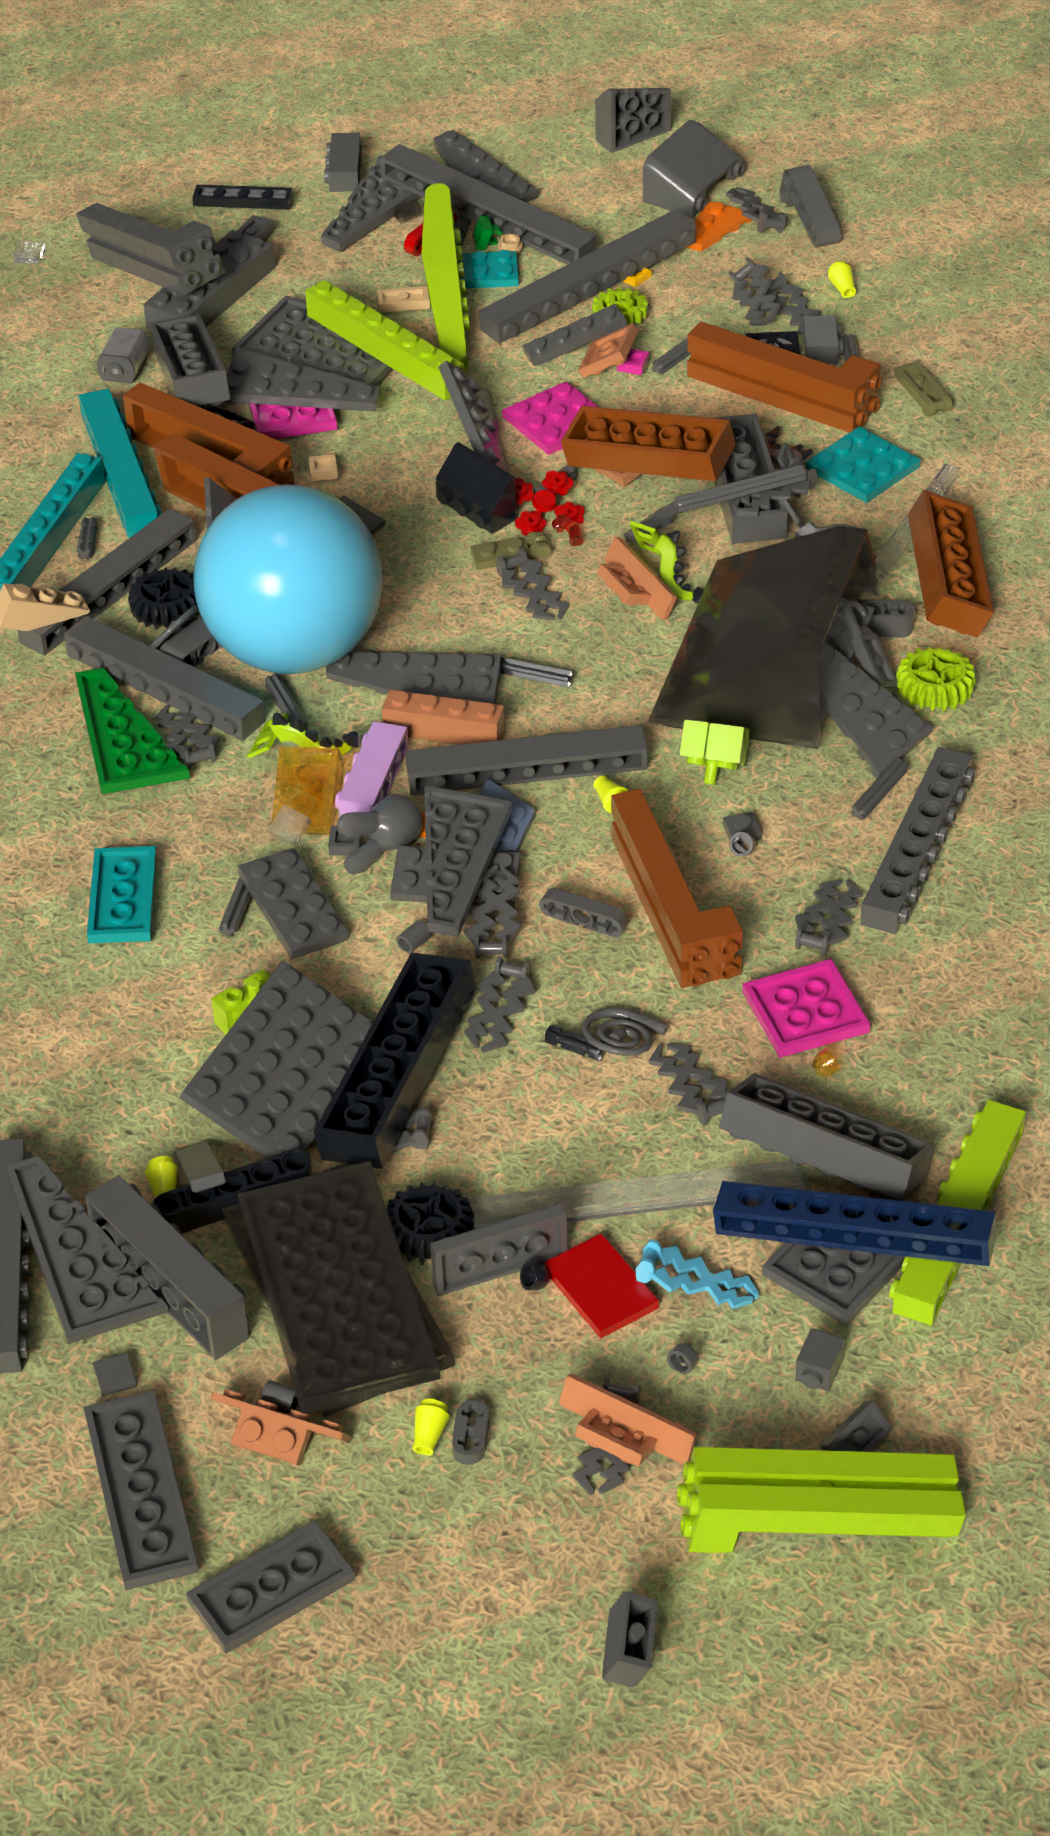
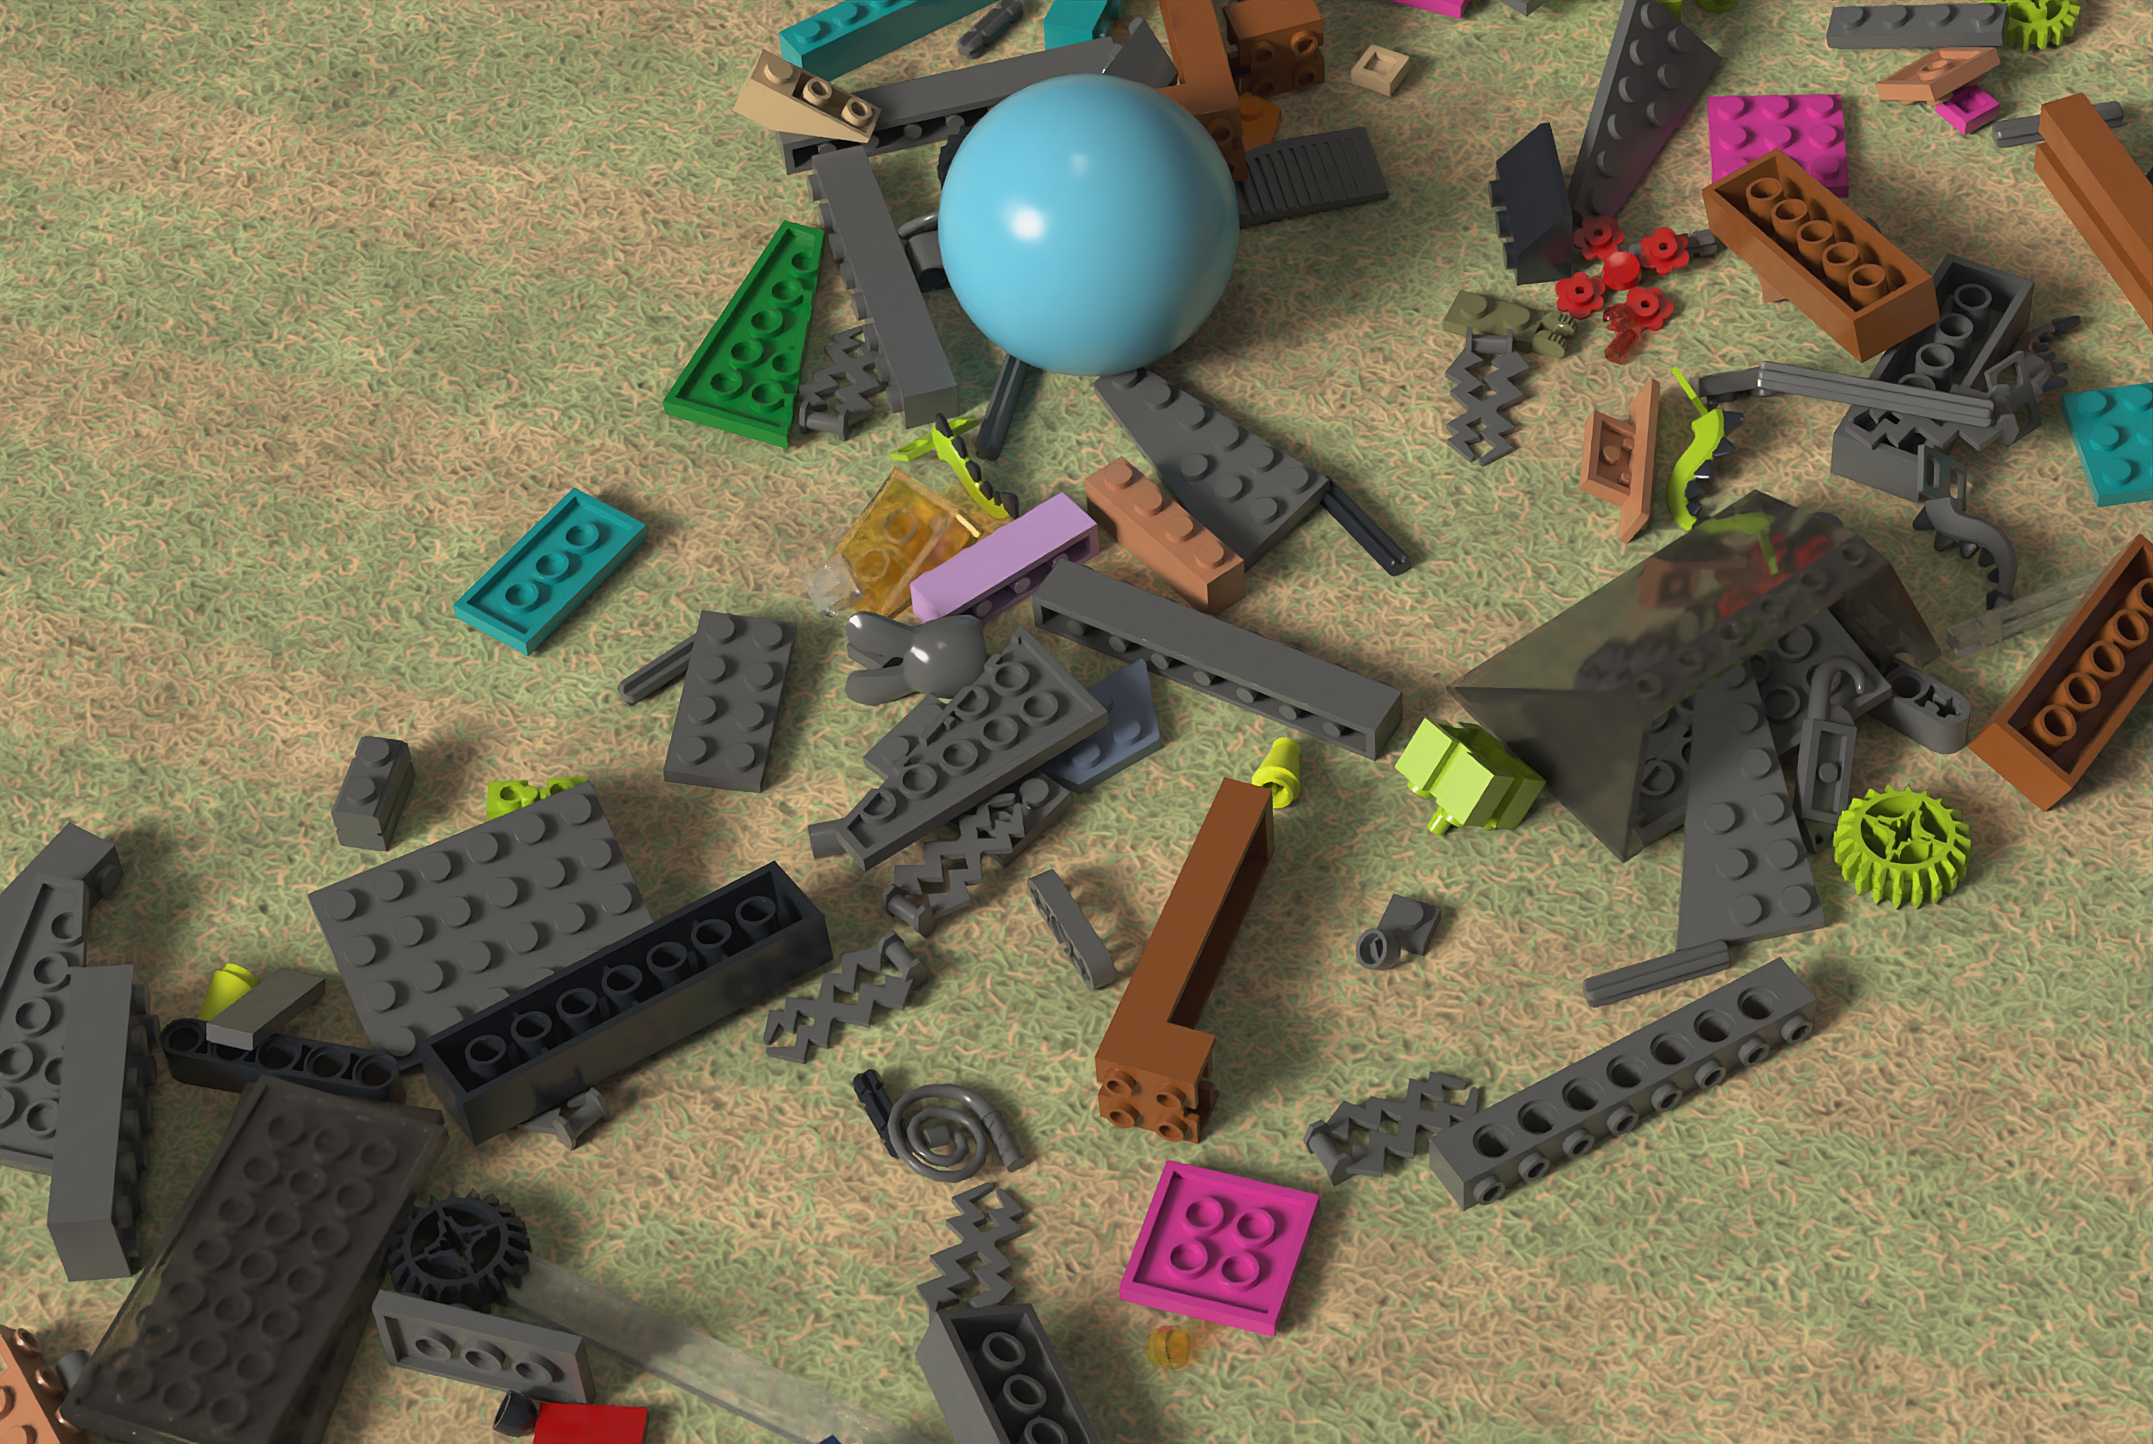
camera: 40 degrees right, 5 degrees up
none -> dark grey brick [331,736,416,852]

